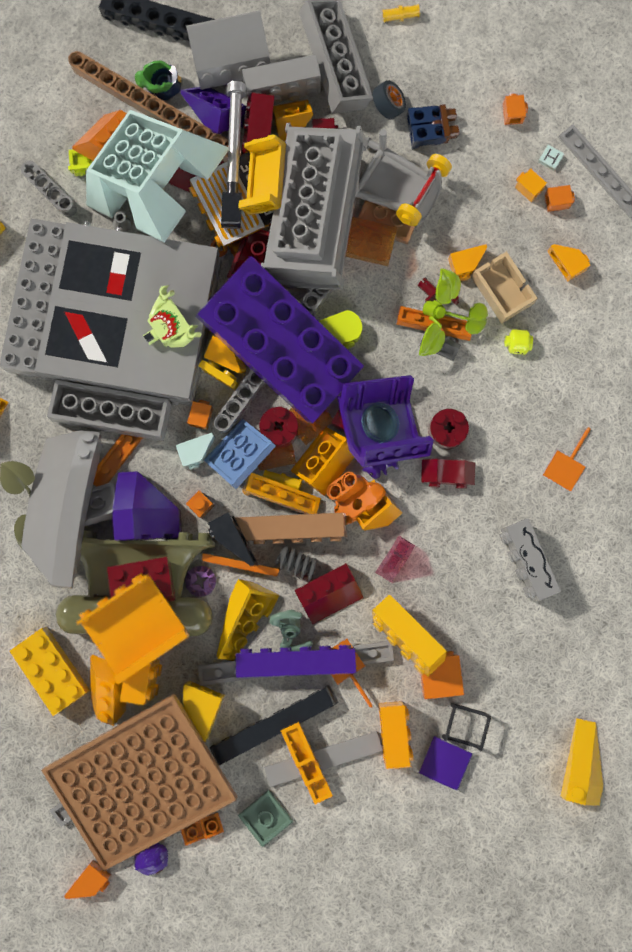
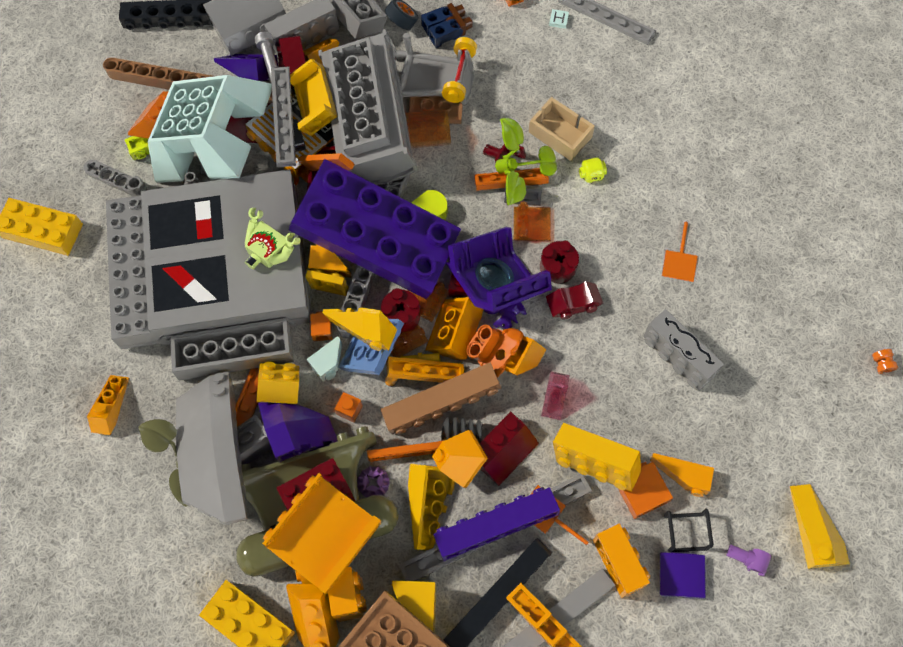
camera: 20 degrees left, 15 degrees down
piece [135,60,182,101] -> none
black slope [208,512,259,567] -> none
sand green piece [269,610,313,651] -> none
light orange slope [448,244,487,281] -> none
light orange brick [515,168,547,202] -> none
orange brick [544,185,575,212] -> none
light orange slope [547,244,590,282] -> none
none -> yellow brick [257,362,299,404]
none -> light grey tile [271,67,296,167]
none -> orange tile [298,153,355,171]
none -> yellow wedge [322,308,397,351]
none -> light orange slope [432,430,488,488]
none -> clear orange hinge [513,202,551,241]
none -> light orange slope [650,453,714,497]
none -> medium lavender pin [726,544,771,576]

